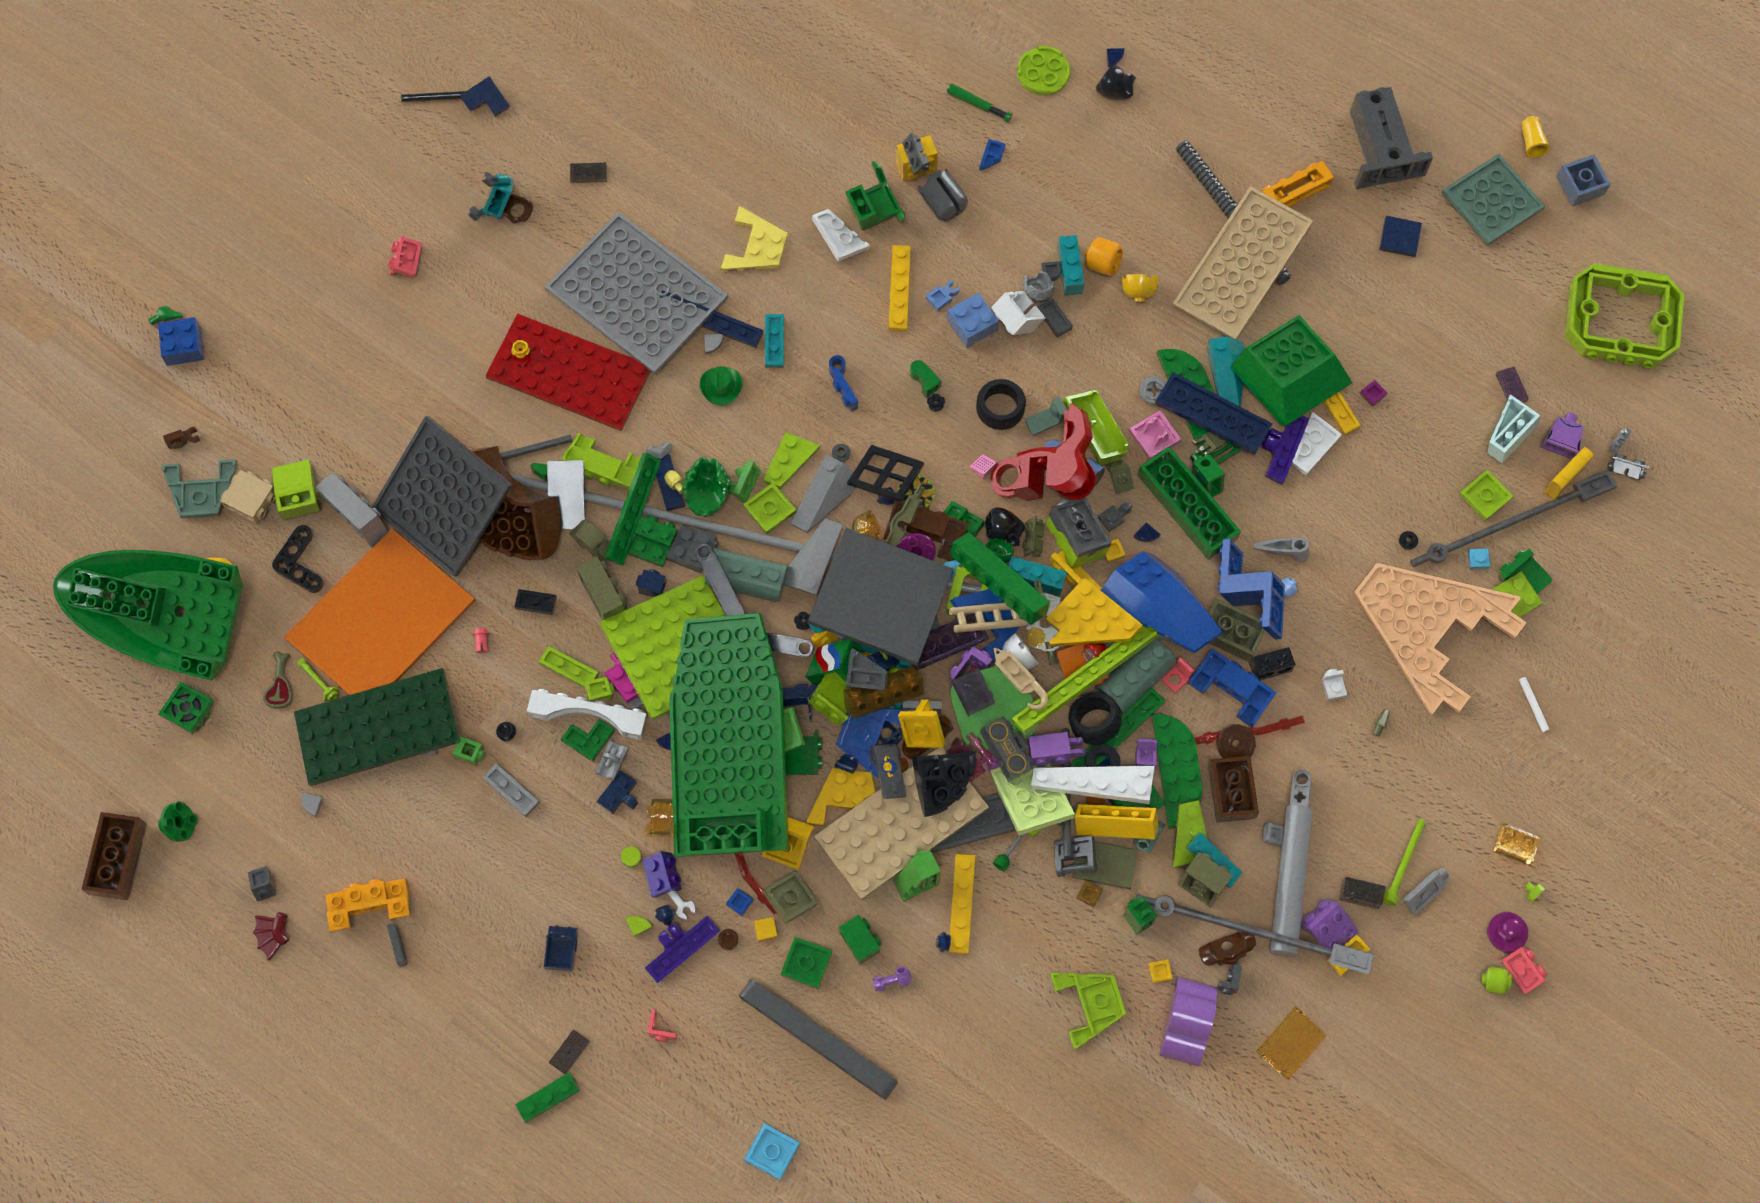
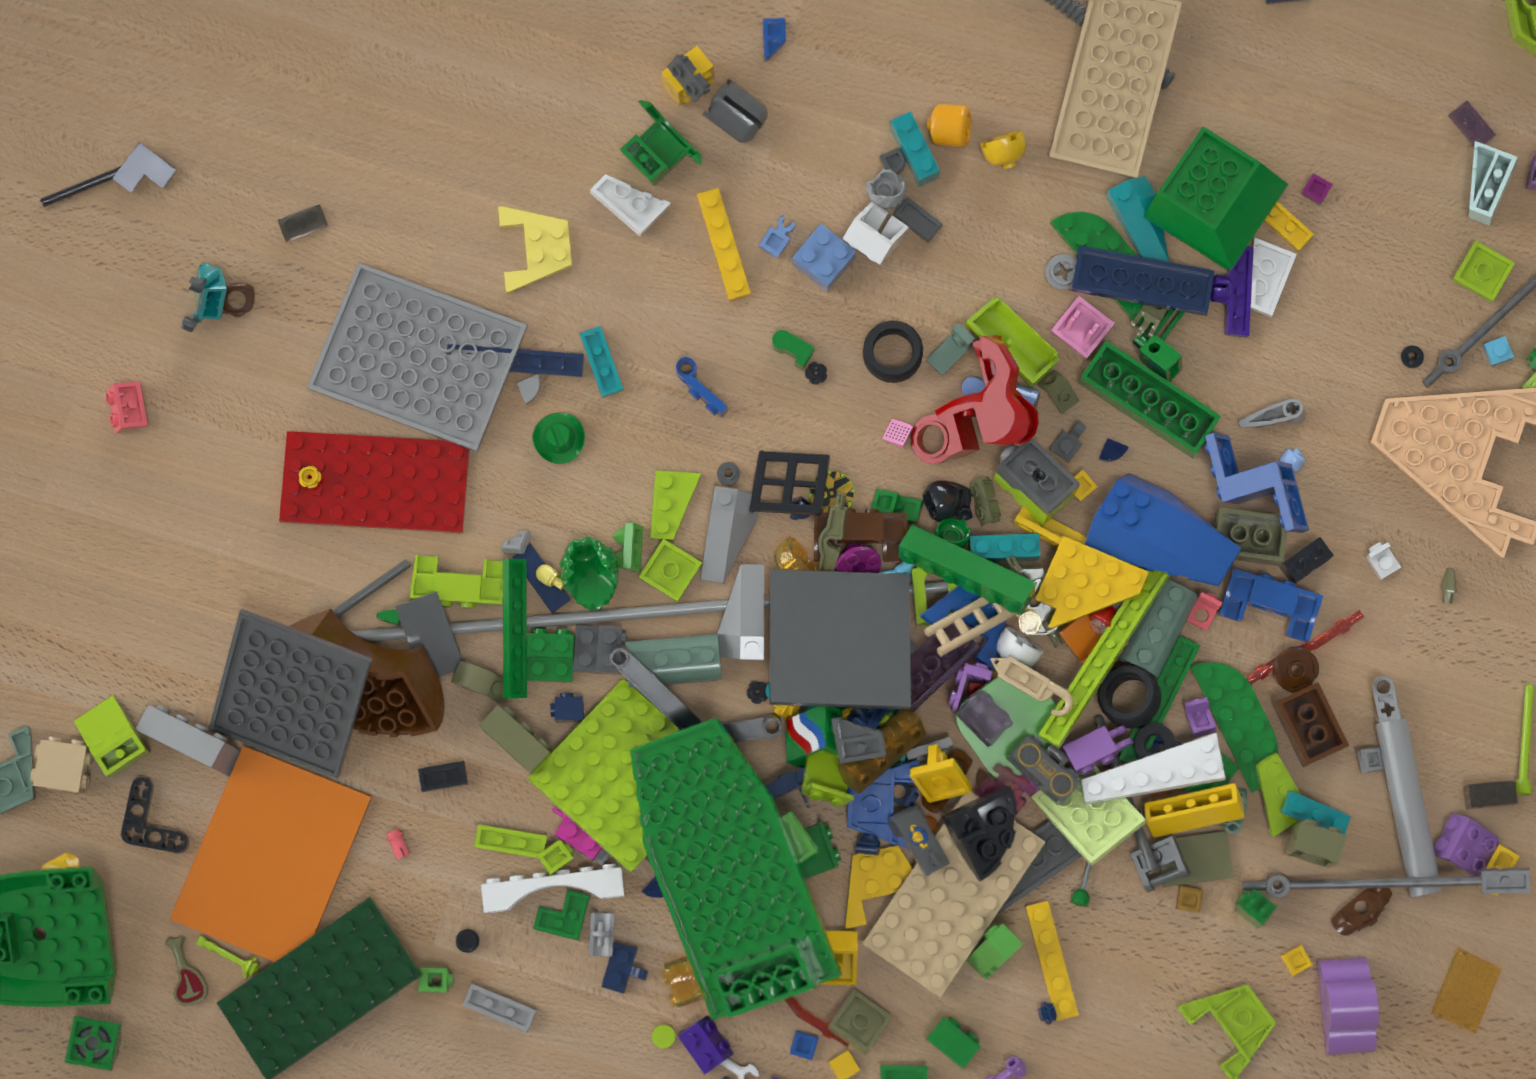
camera: 15 degrees left, 10 degrees up
dark grey bracket [1217,964,1242,995] -> none

